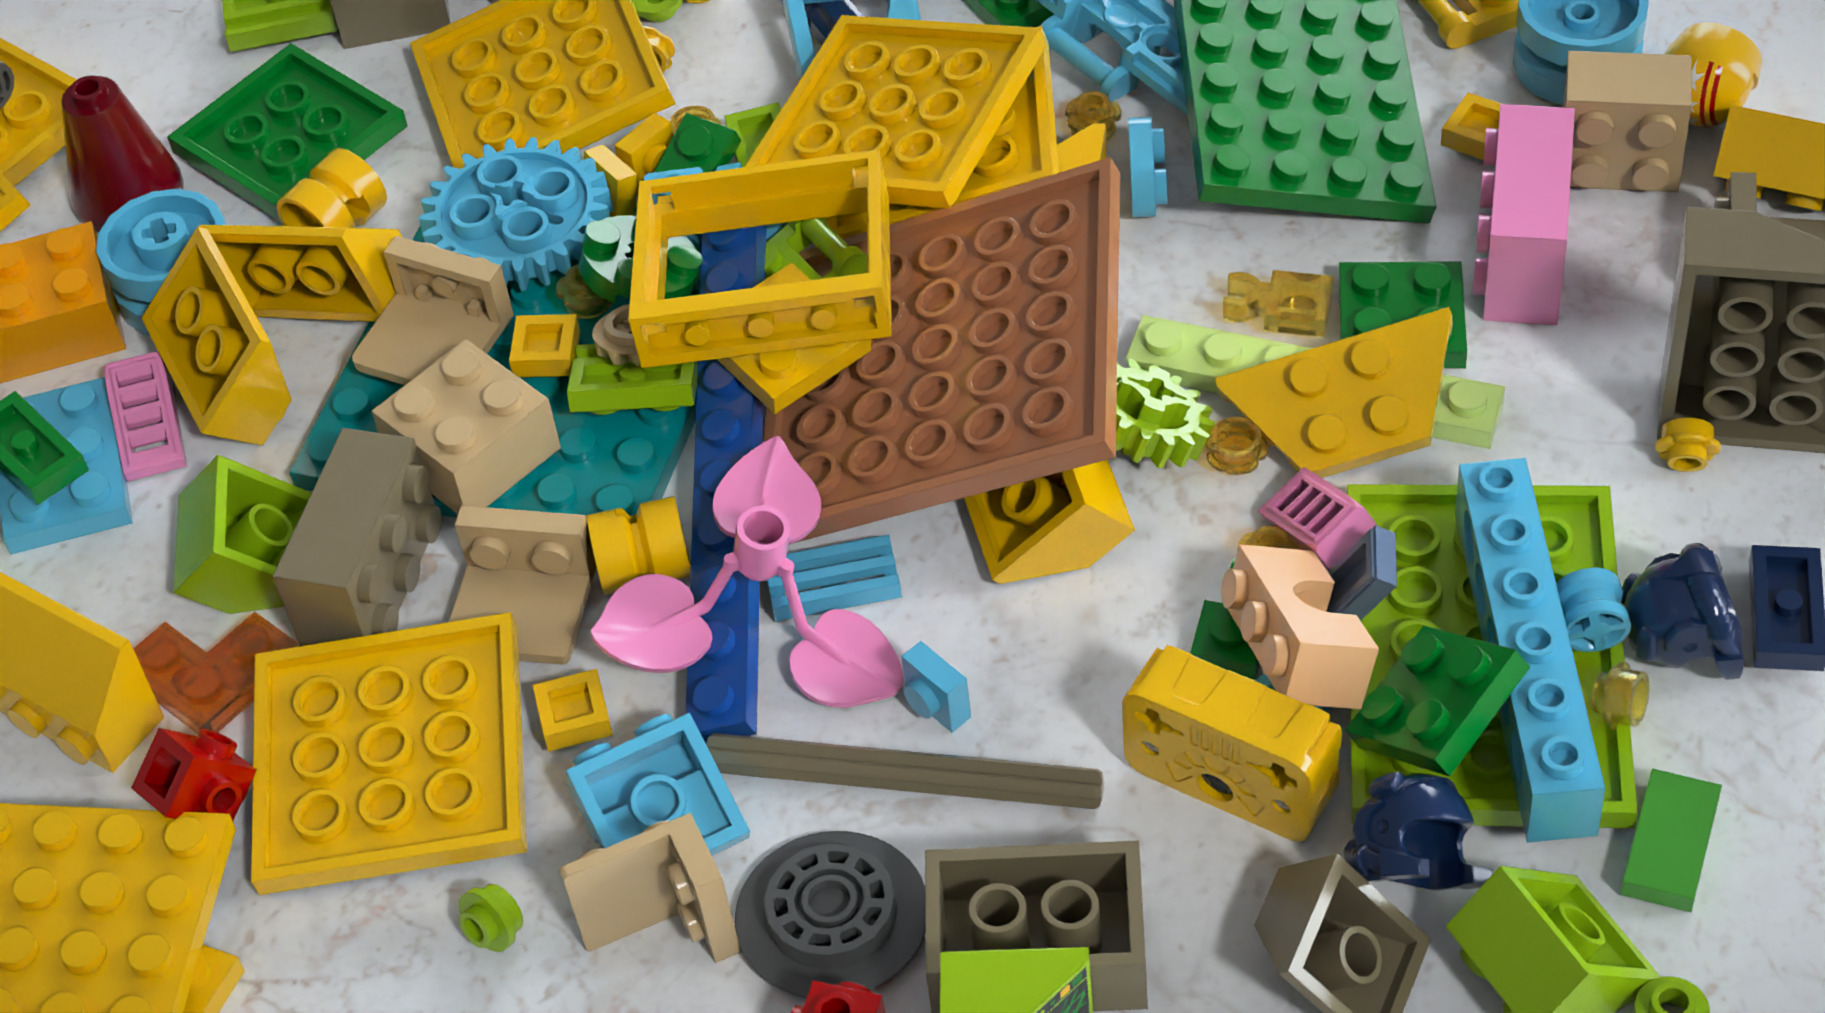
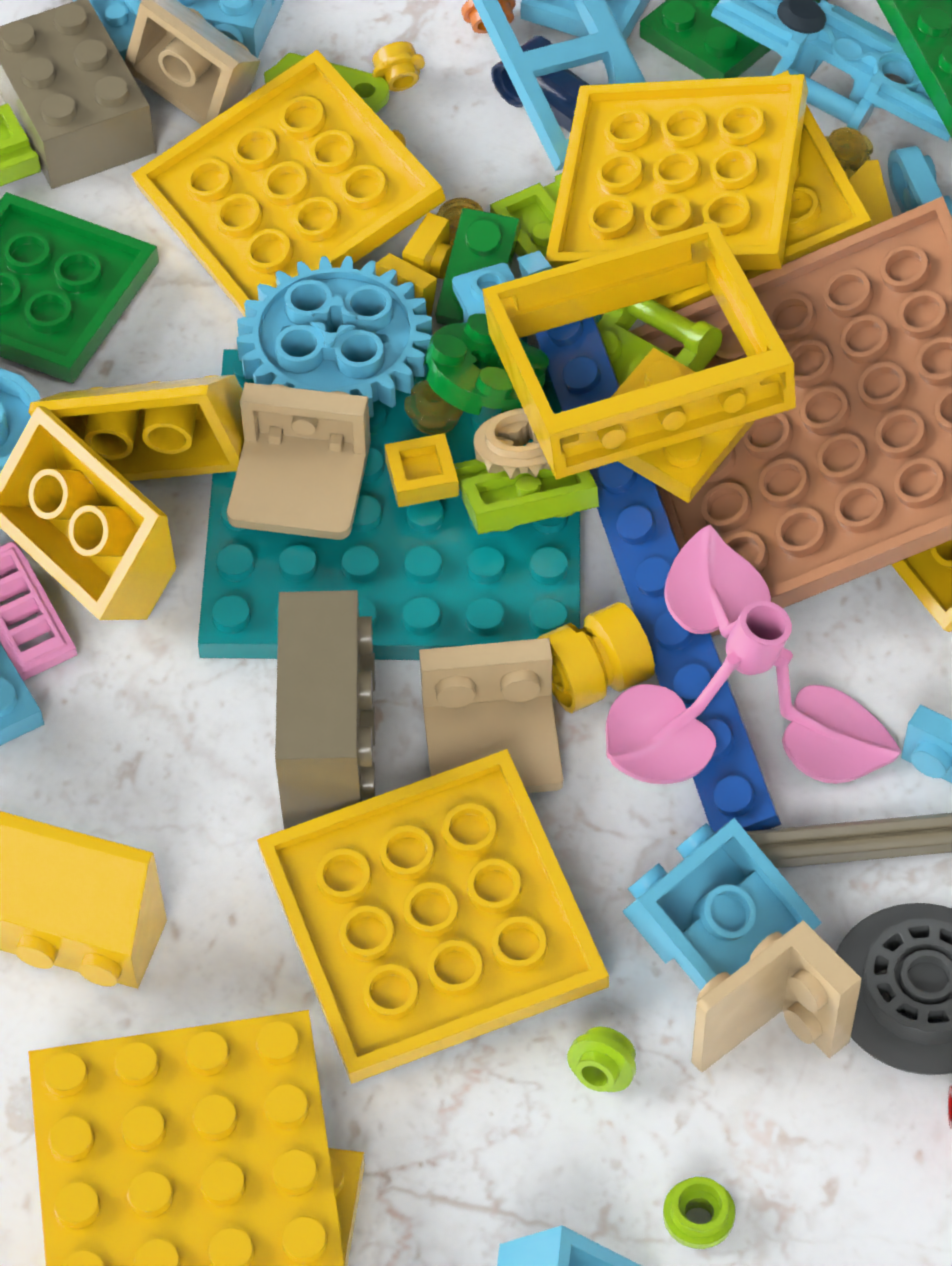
camera: 20 degrees left, 5 degrees up
red brick [131,728,257,821] -> none
clear orange plate [133,612,299,734] -> none
lime slope [173,454,312,614] -> none
yellow wheel [276,148,388,228] -> none
tan brick [371,339,561,514] -> none
yellow plate [533,669,613,752] -> none
medium azure tile [767,534,902,622] -> none

